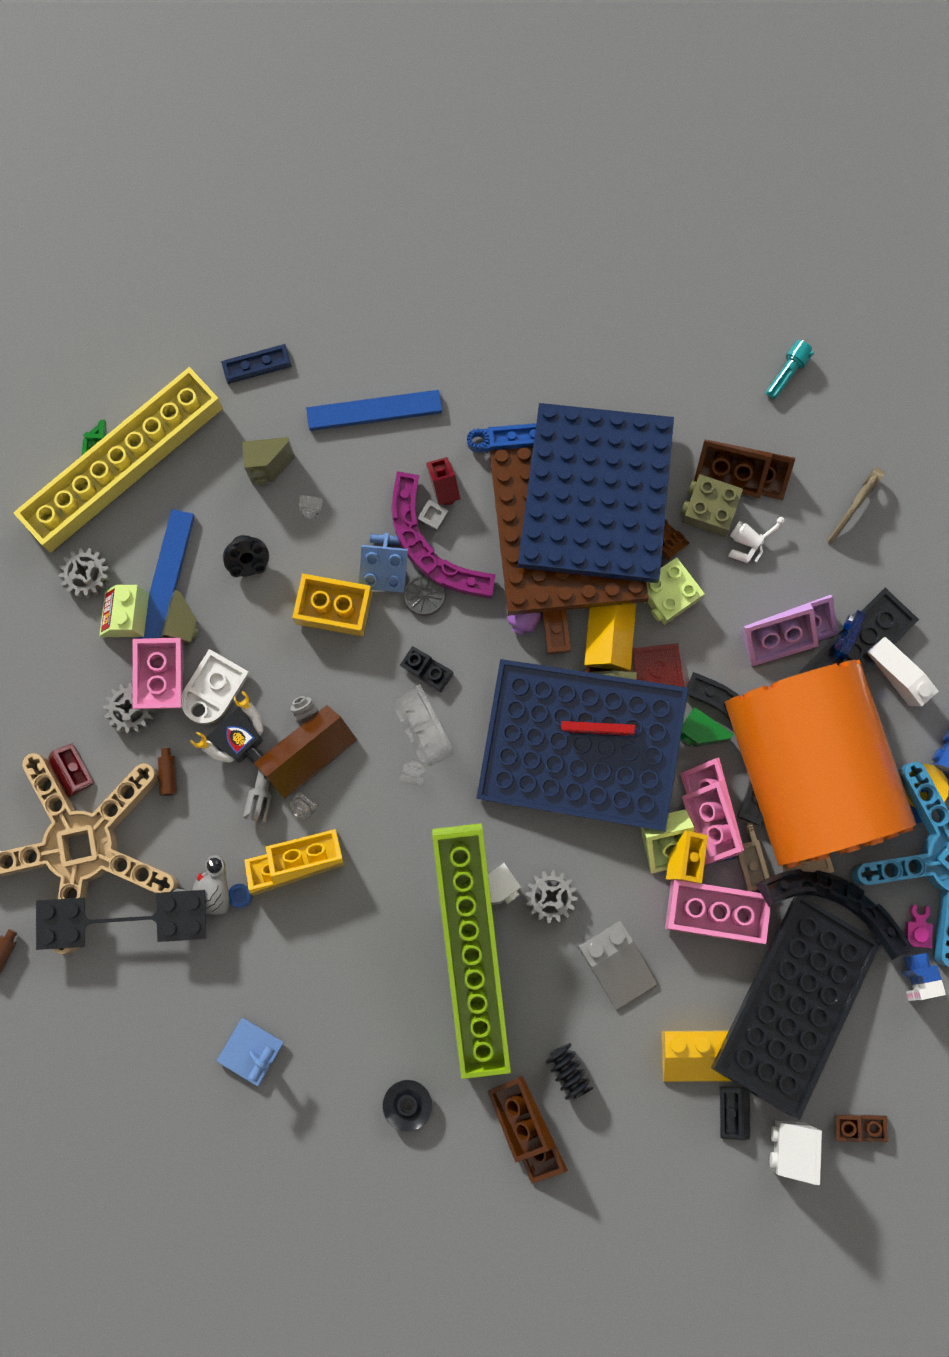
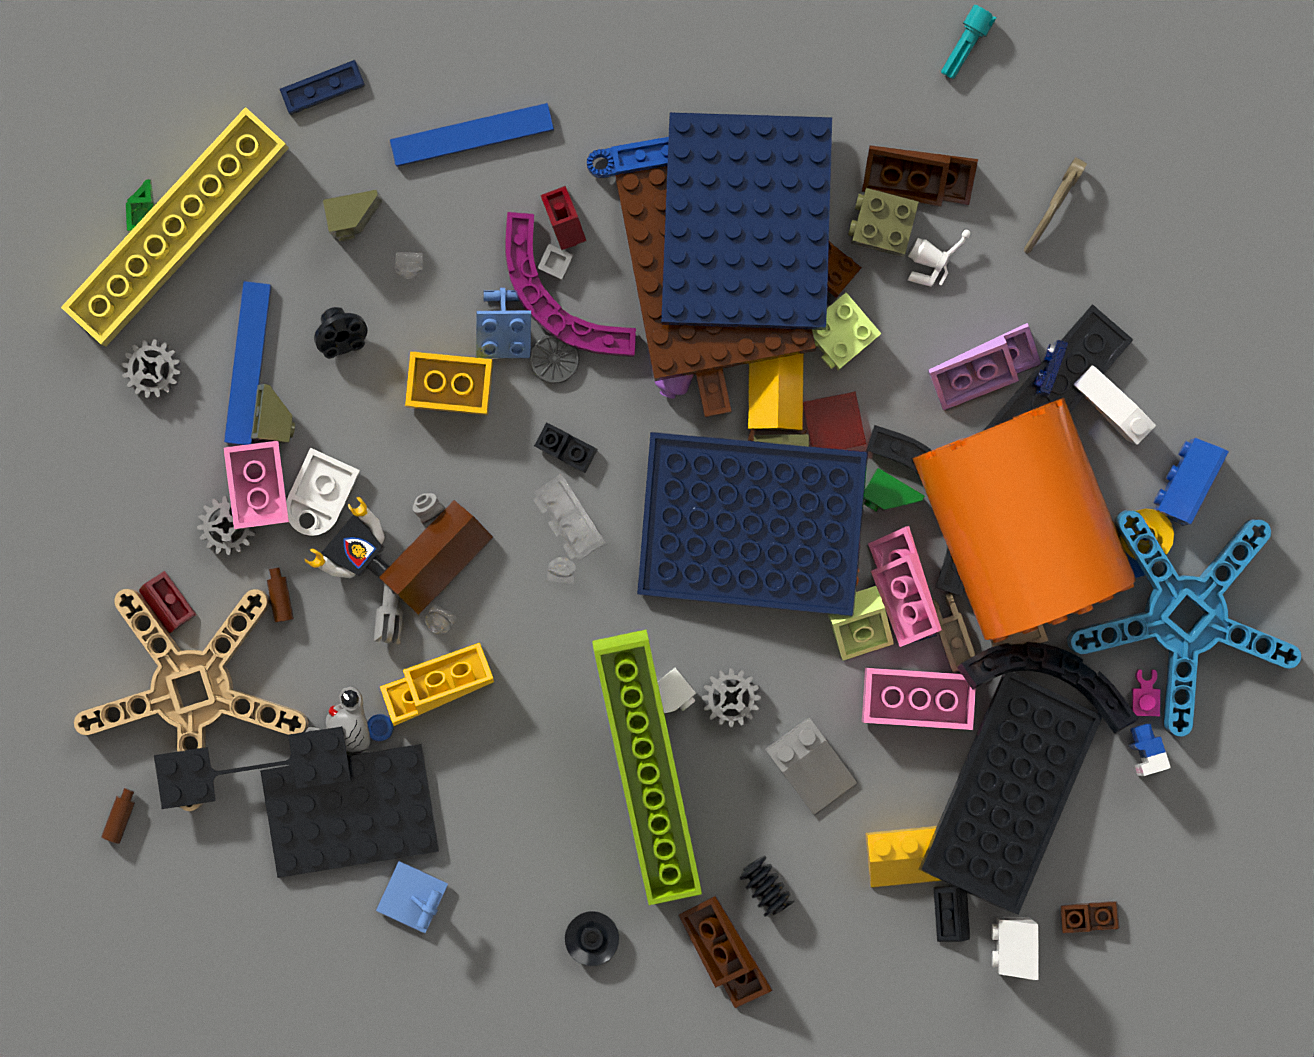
camera: 10 degrees left, 10 degrees up
yellowish green slope [99,585,149,637] -> none
red tile [561,721,636,736] -> none
yellow slope [666,831,708,883] -> none
none -> black plate [260,744,439,878]

